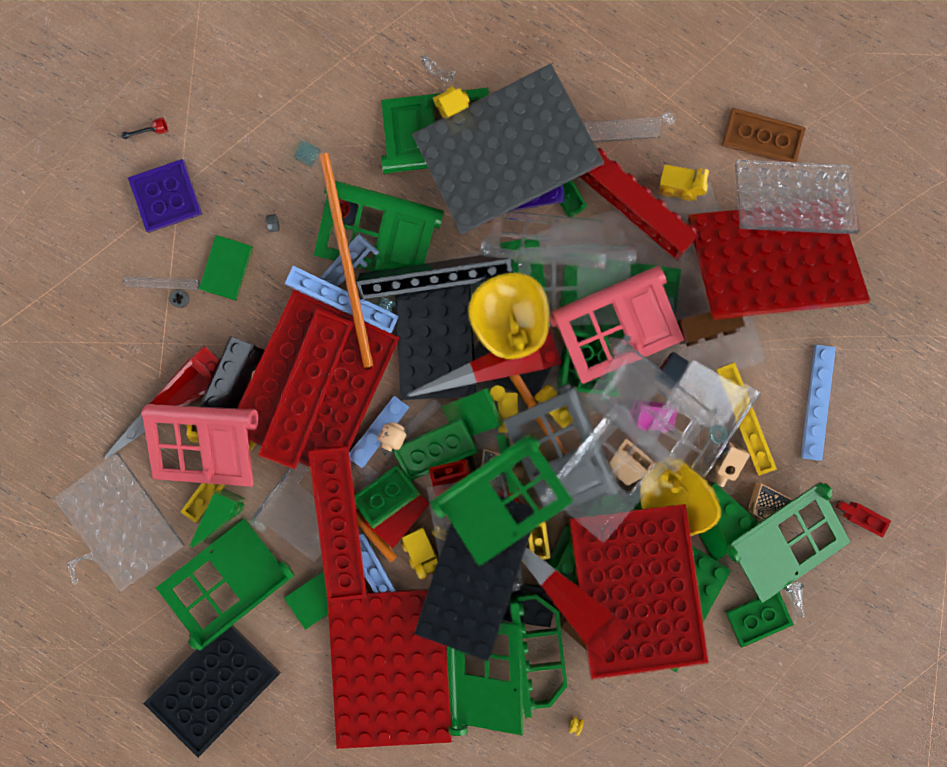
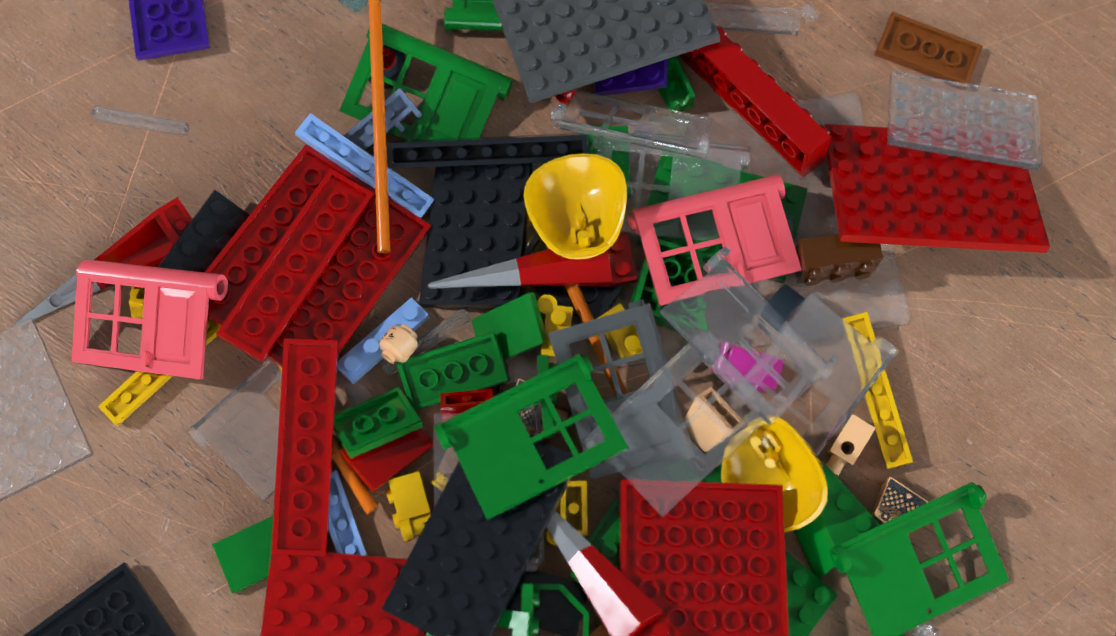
camera: 10 degrees right, 15 degrees down
green door [156,518,295,650] -> none
dark grey bush [170,290,190,308] -> none
green slope [189,488,245,548] -> none
green tile [199,235,253,301] -> none
dark grey axle [266,214,280,233] -> none
clear light blue bush [377,297,395,313] -> none
yellow hinge [658,164,709,201] -> none
clear light blue bush [708,424,728,444] -> none
light blue plate [801,345,836,461] -> none
red hinge [835,500,891,538] -> none

